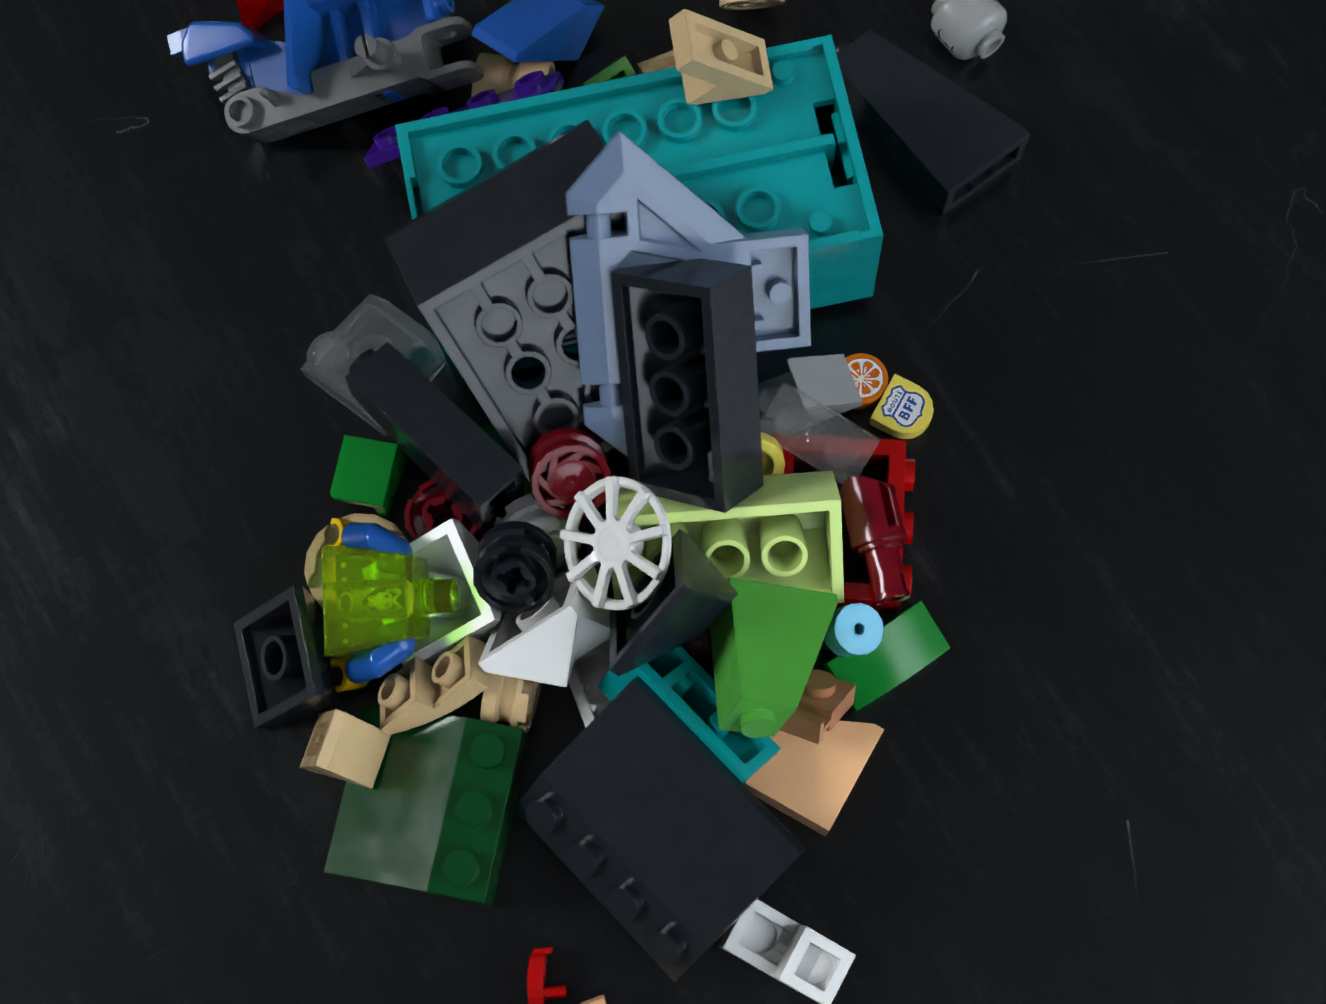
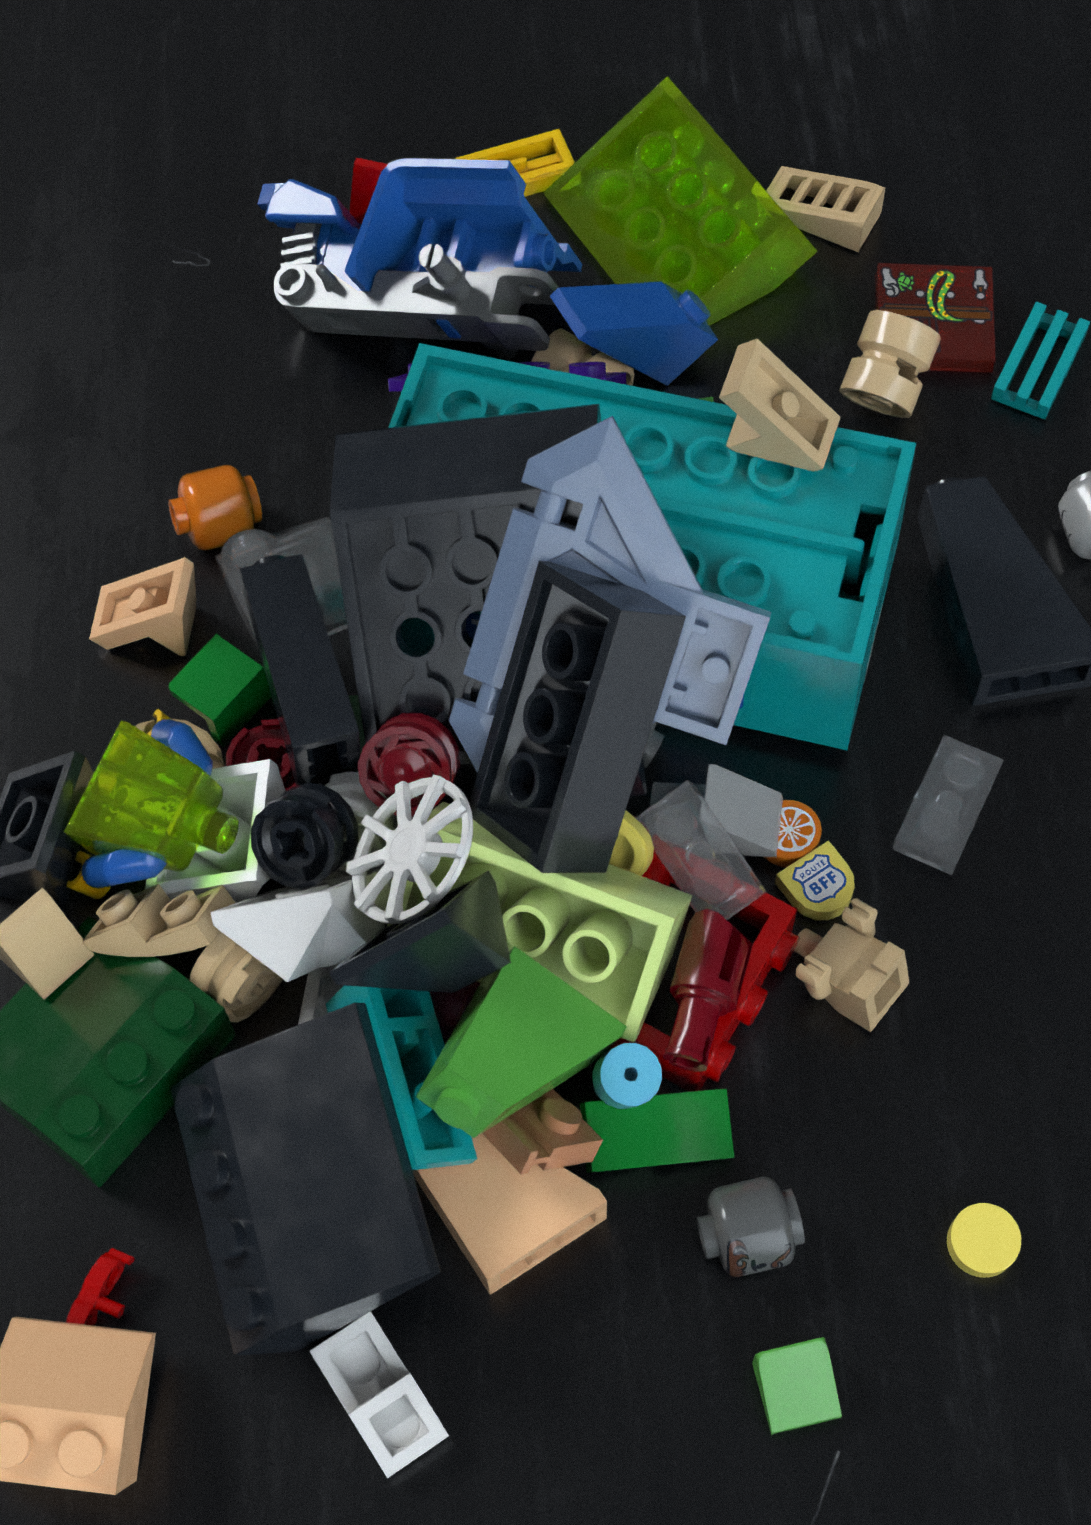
camera: 25 degrees right, 10 degrees down
none -> light nougat slope [89,557,196,656]
none -> orange head [168,465,262,550]
none -> dark grey head [696,1177,805,1277]
none -> bright green slope [752,1337,842,1435]
none -> tan piece [794,898,909,1032]
none -> clear plate [892,735,1003,875]
none -> light yellow tile [947,1203,1021,1278]

